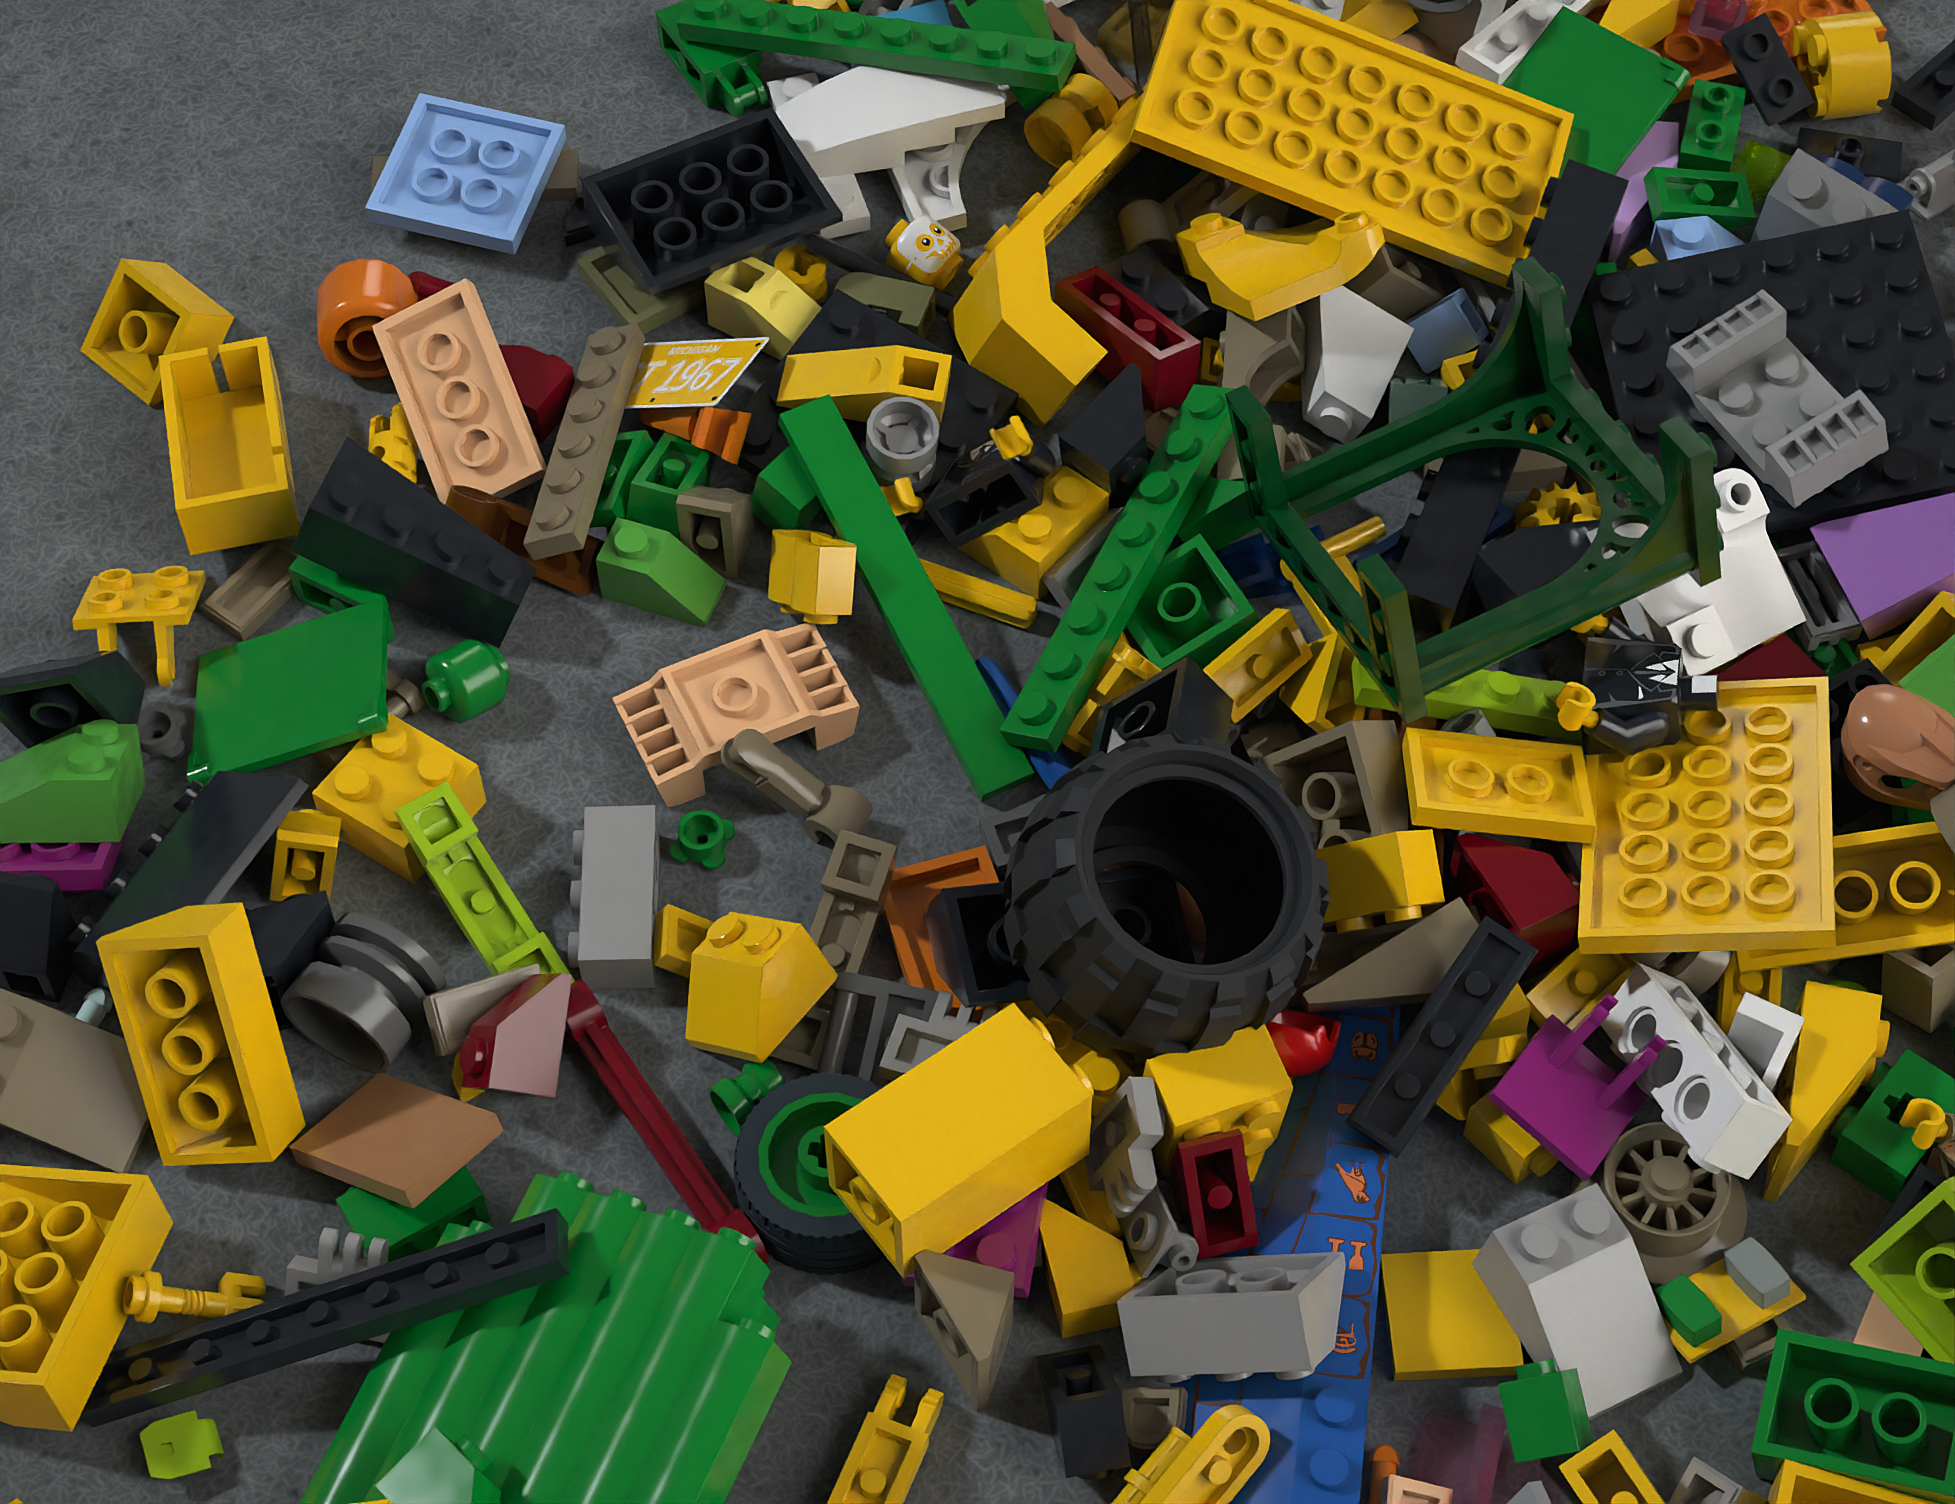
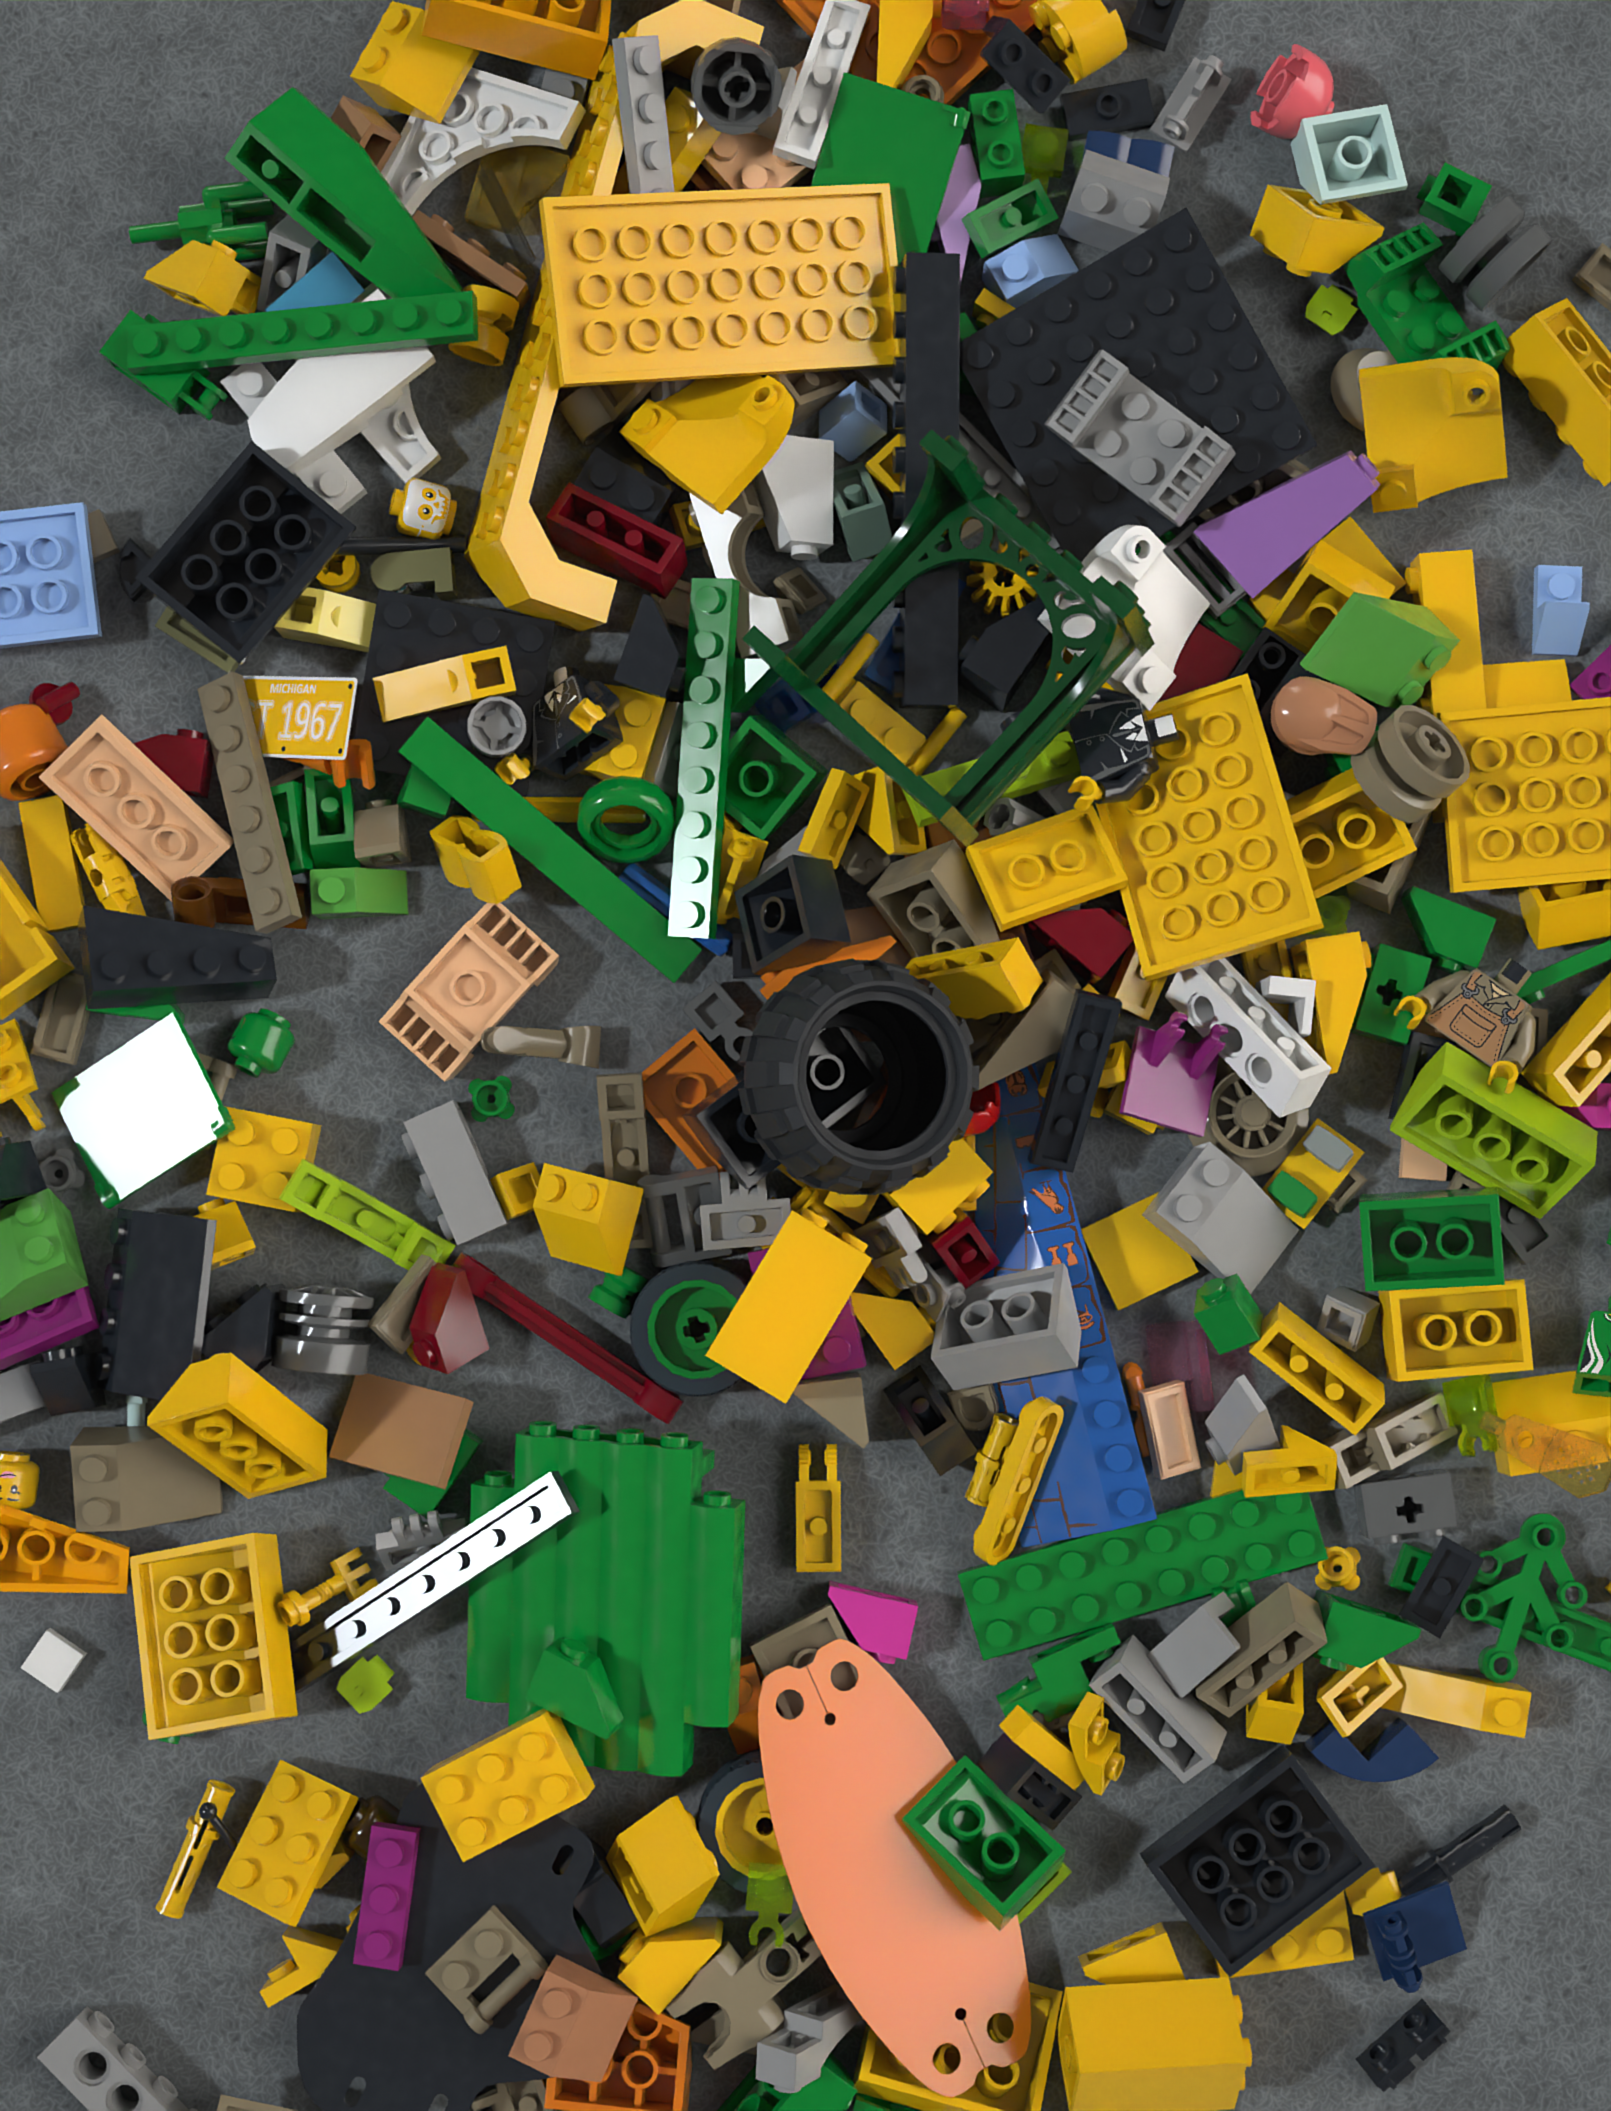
camera: 25 degrees left, 30 degrees up
none -> yellow tile [18,795,85,933]
none -> green wheel [577,775,675,864]

